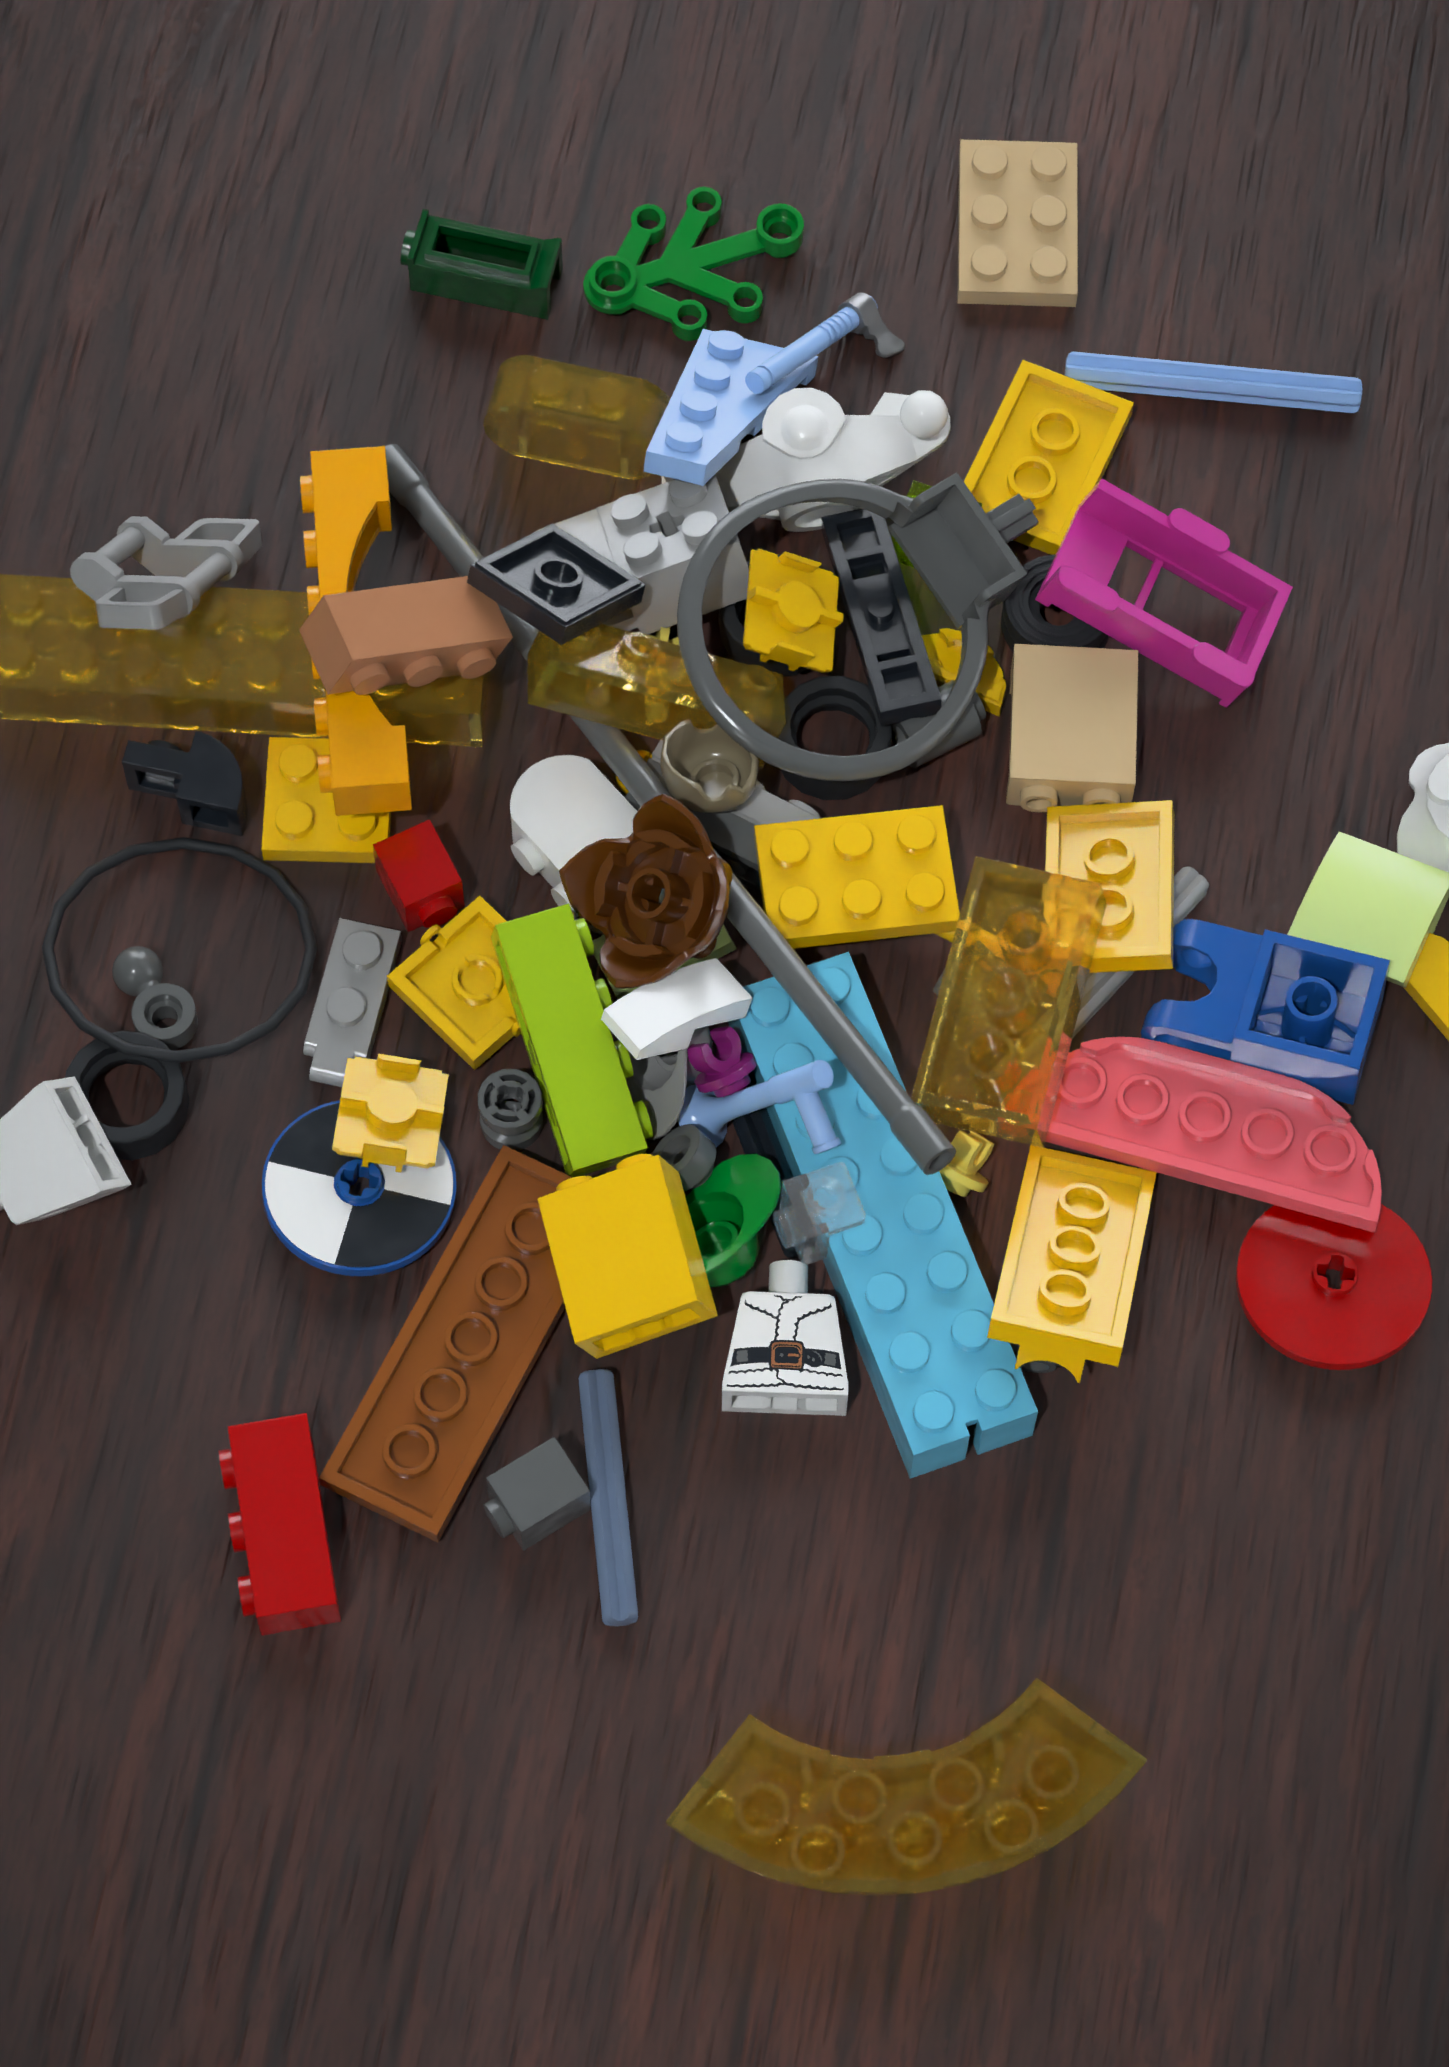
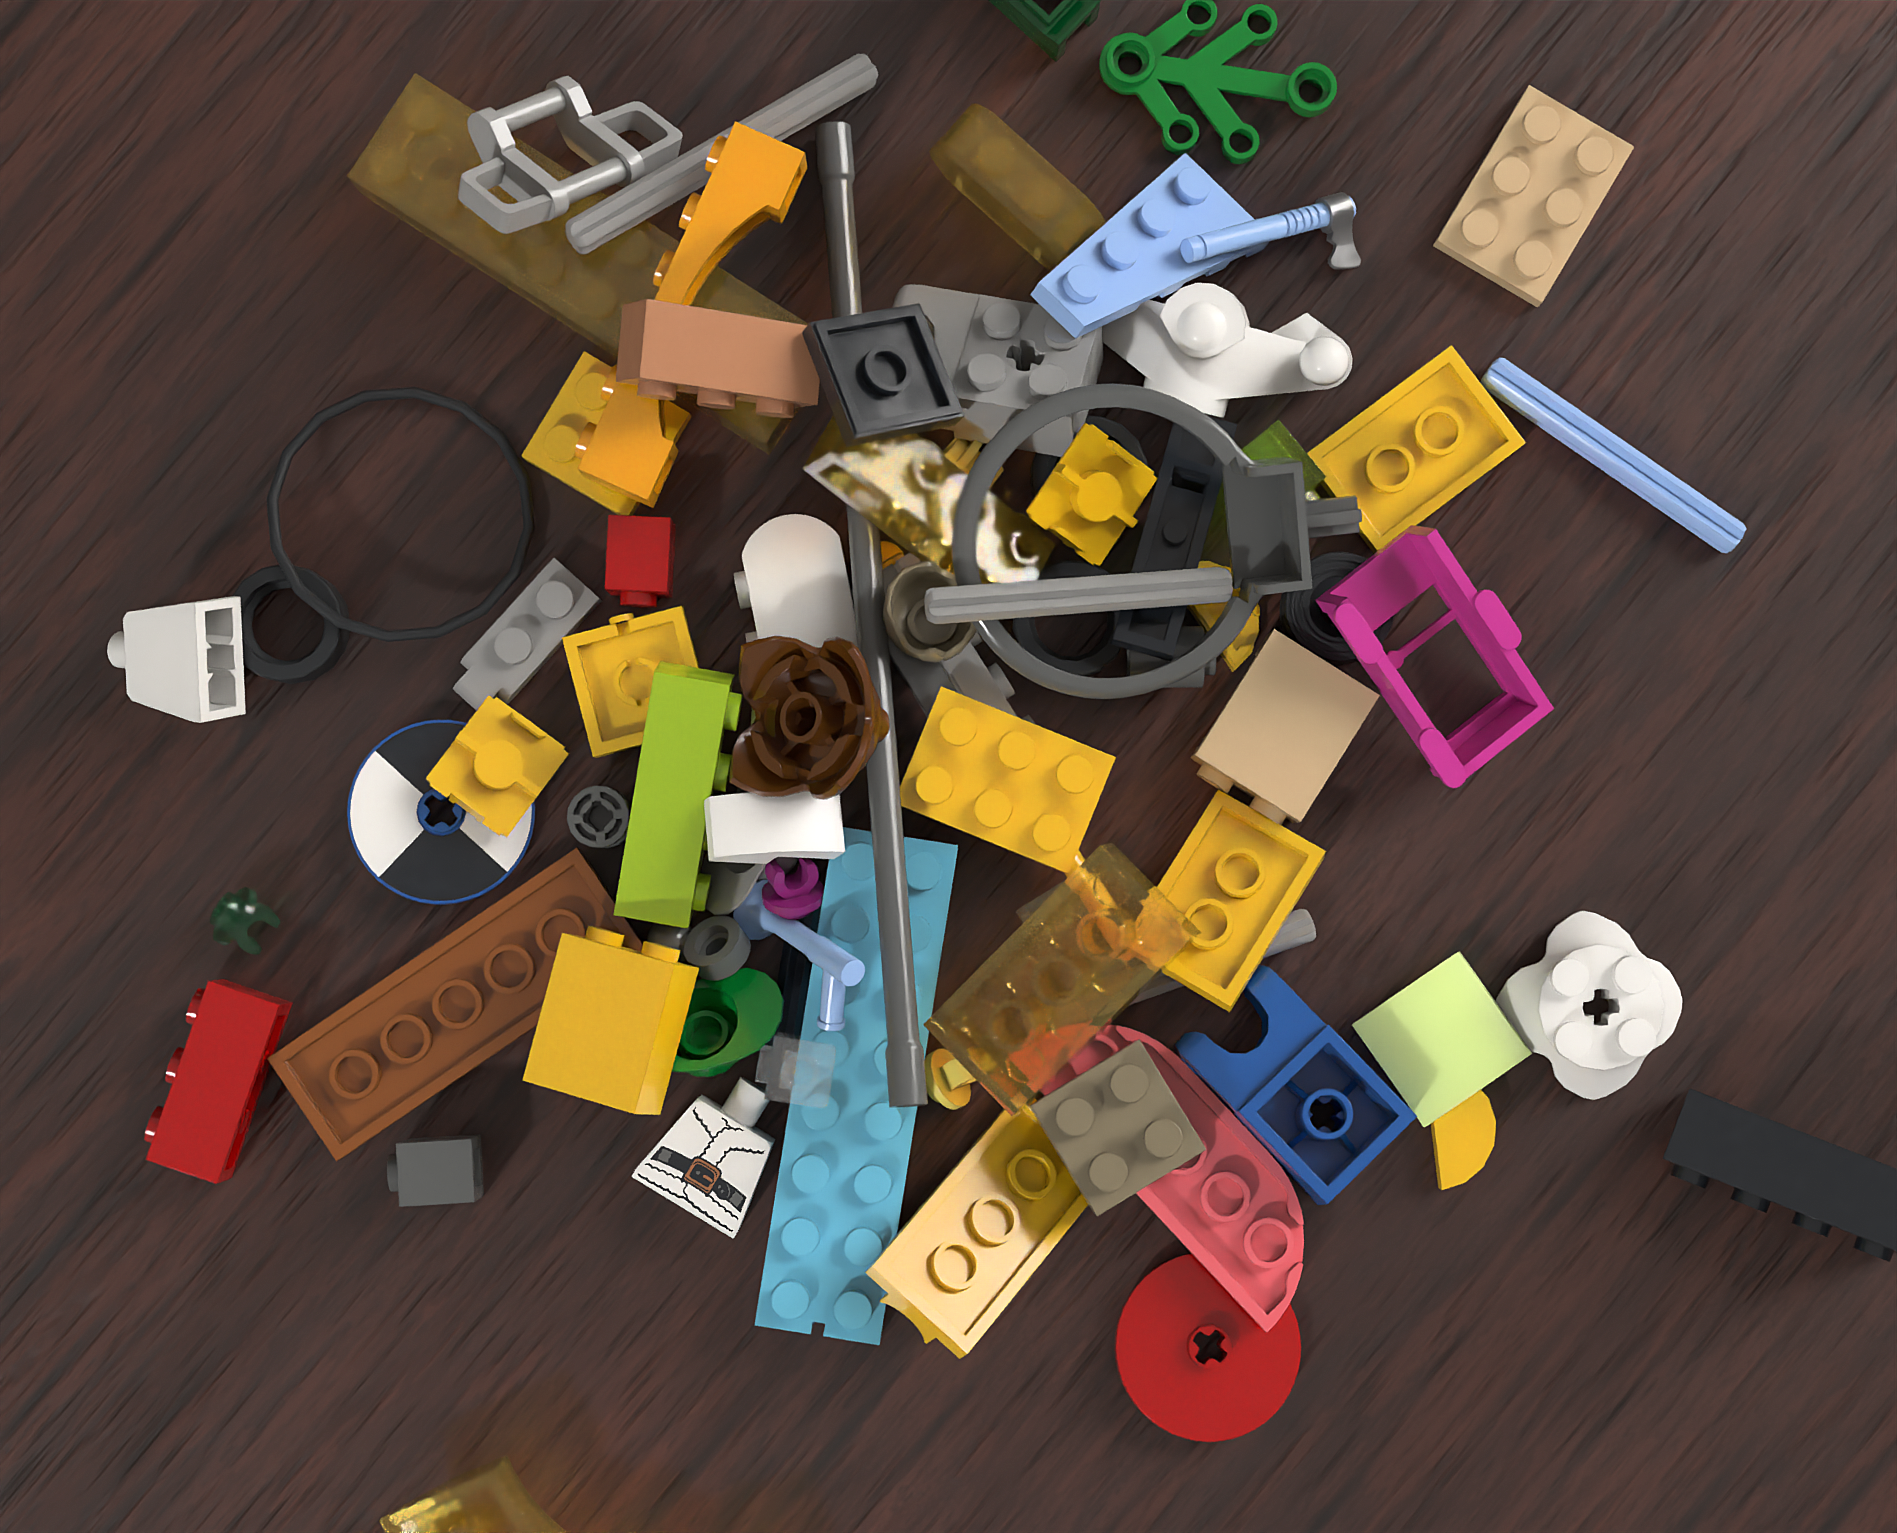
camera: 25 degrees right, 20 degrees up
dark grey plate [112,946,198,1050] -> none
black brick [122,731,248,836] -> none
sand blue axle [578,1369,638,1626] -> none
none -> clear green plate [210,887,280,955]
none -> light grey axle [565,54,878,254]
none -> light grey axle [924,567,1233,624]
none -> dark tan brick [1029,1039,1207,1216]

